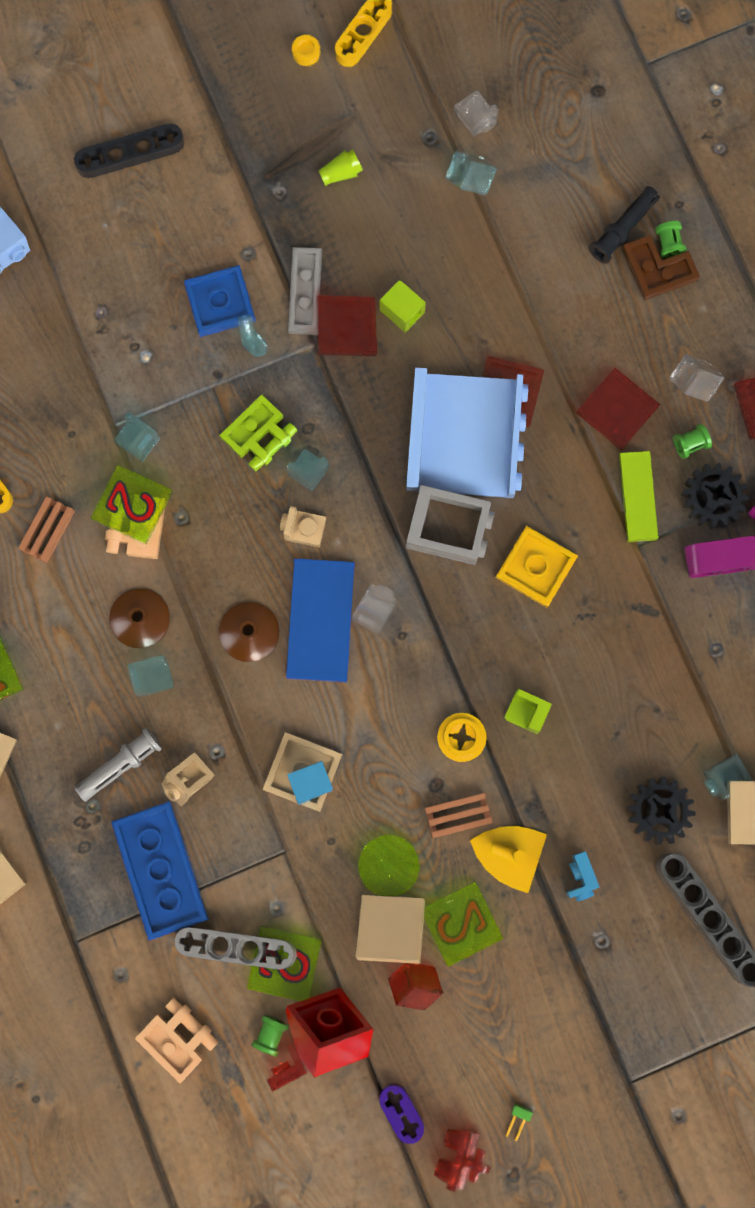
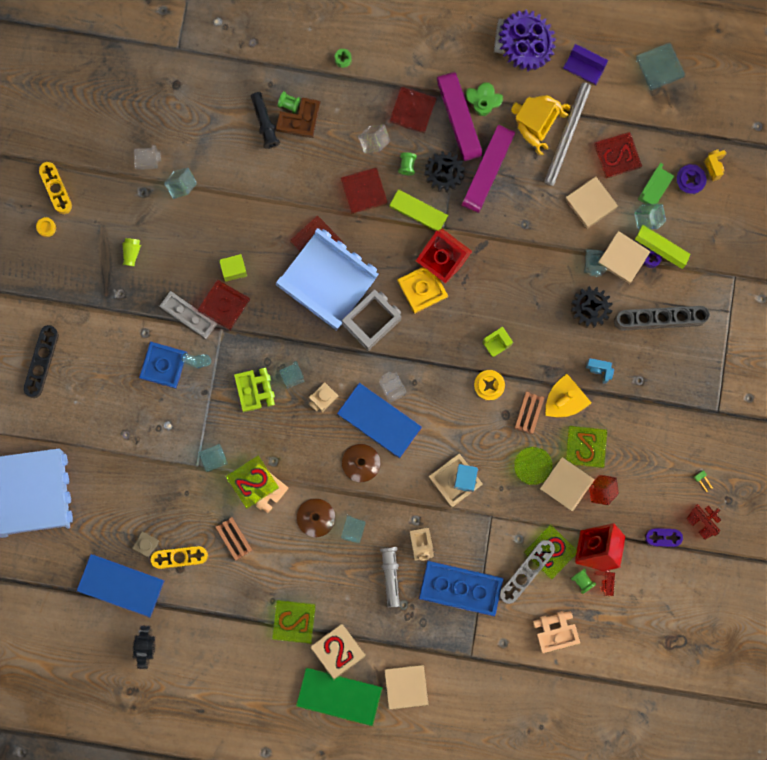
camera: 65 degrees left, 0 degrees up
none -> red slope [416,229,472,284]

